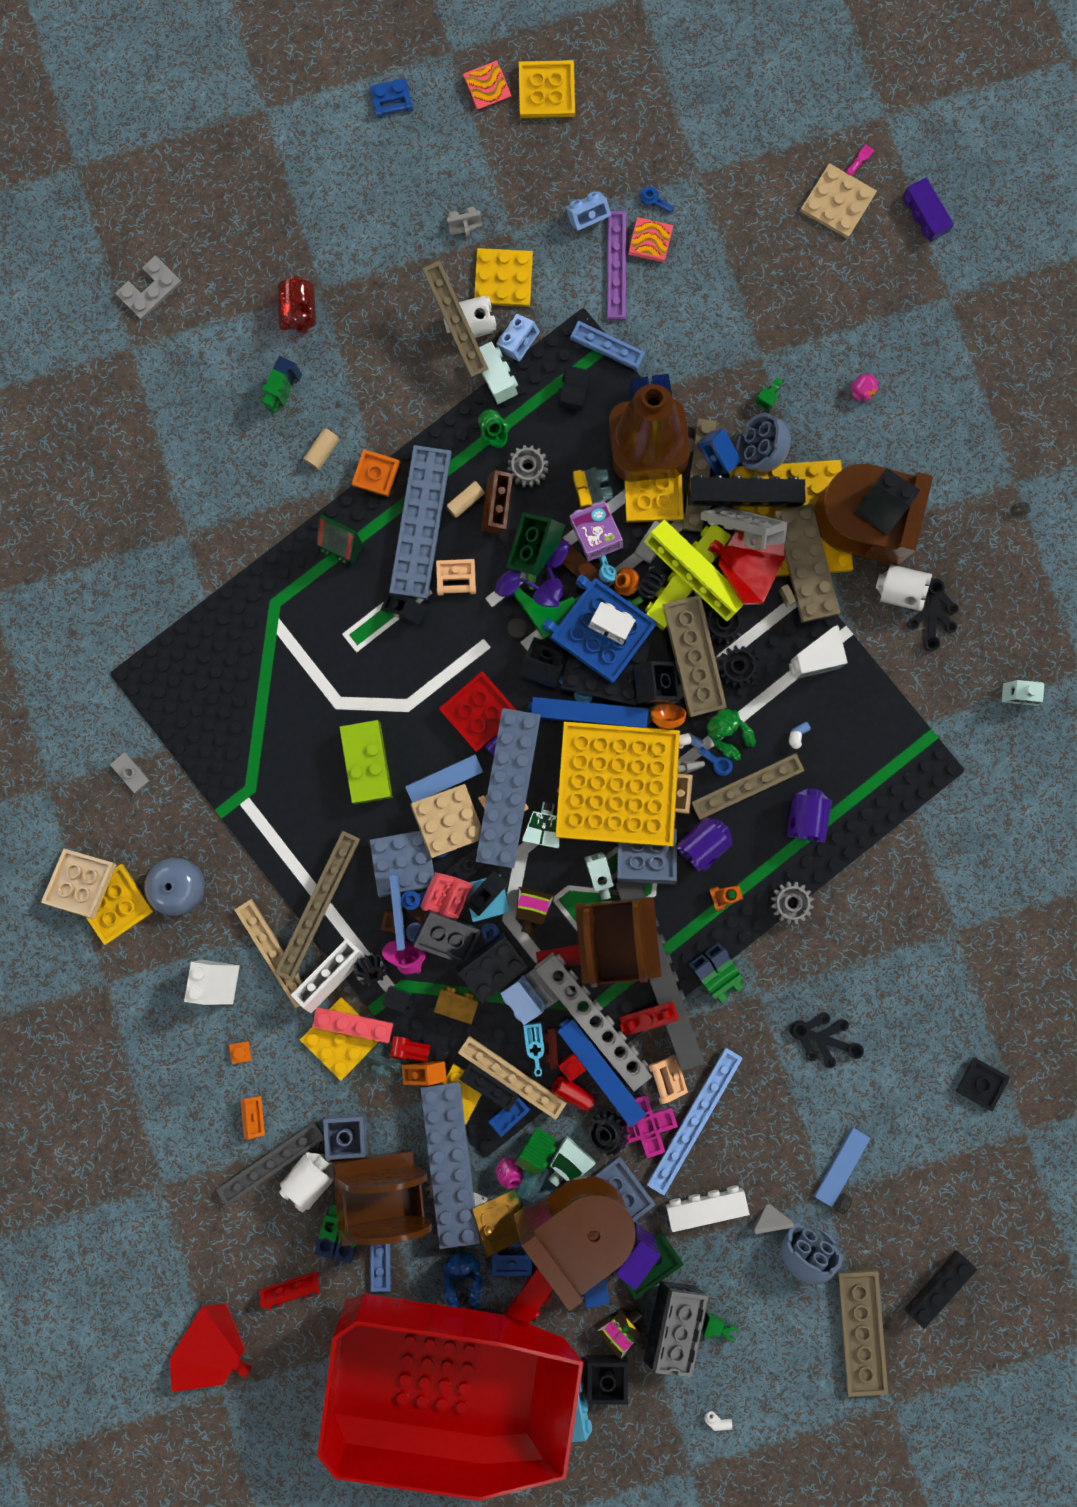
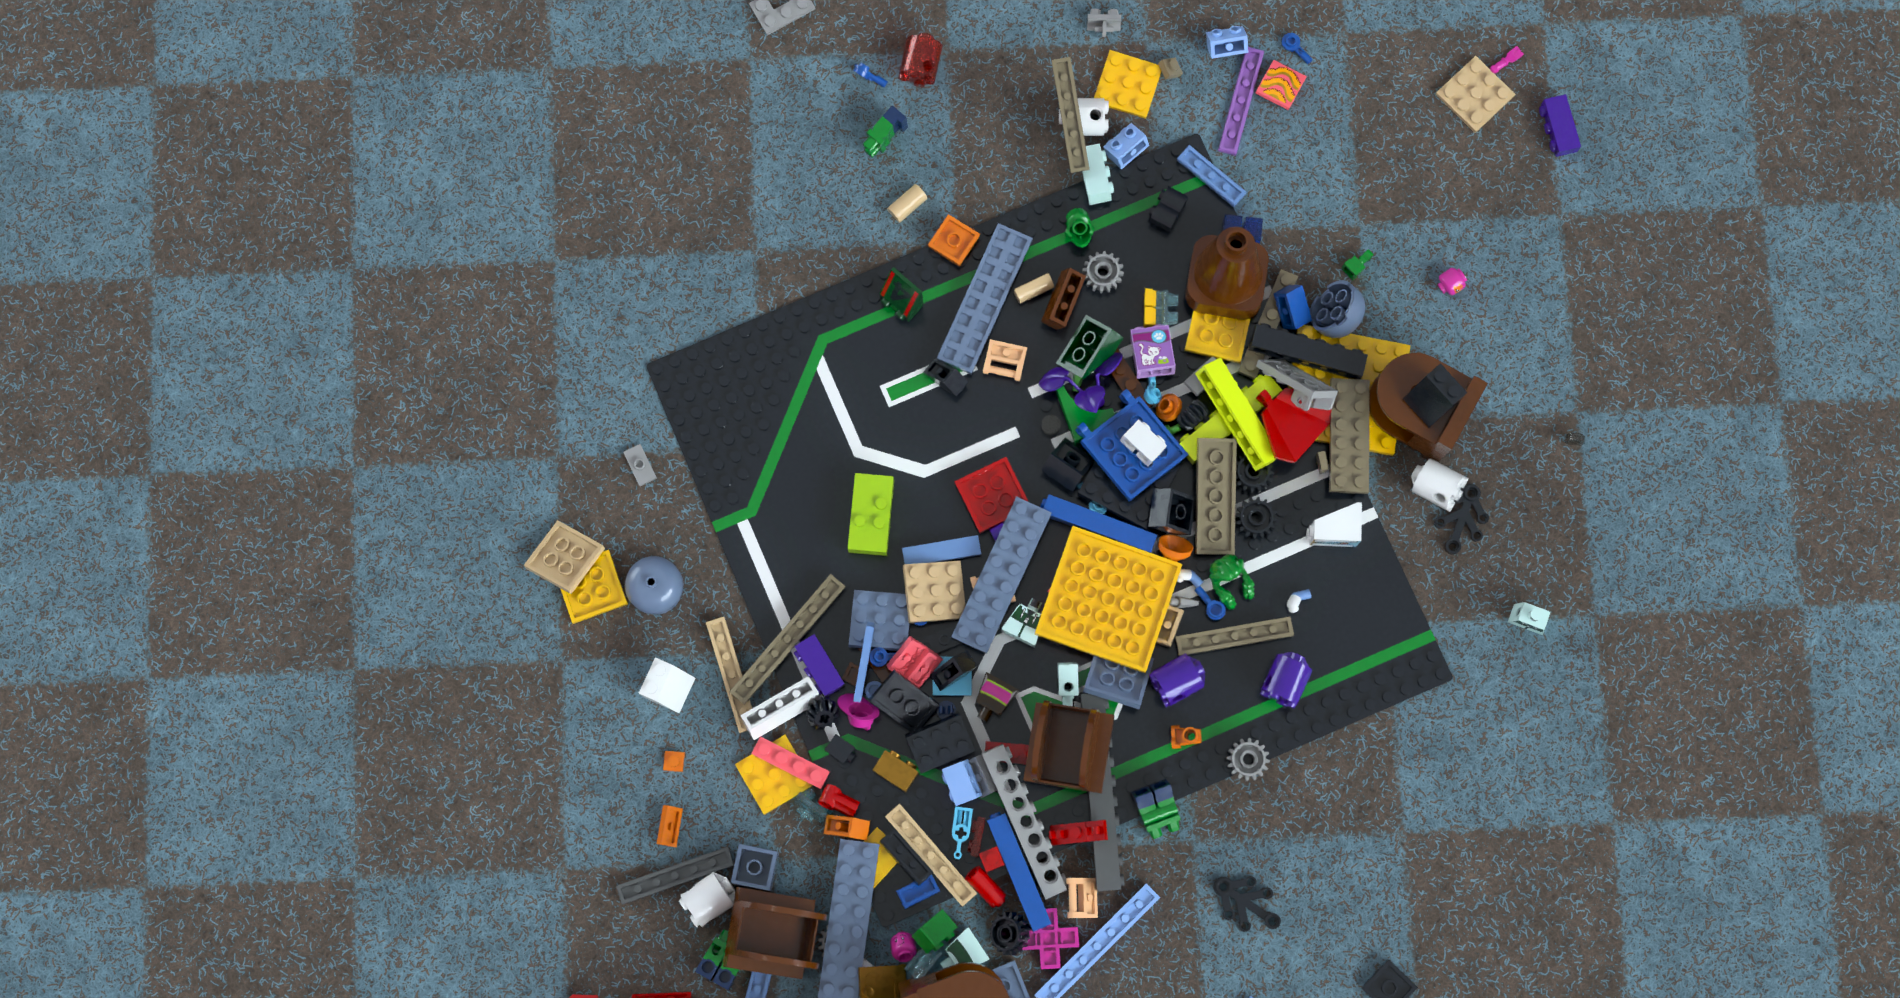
camera: 15 degrees right, 5 degrees down
none -> dark purple brick [794,634,845,698]
none -> blue plate [853,62,888,88]
none -> dark tan plate [1158,57,1183,80]

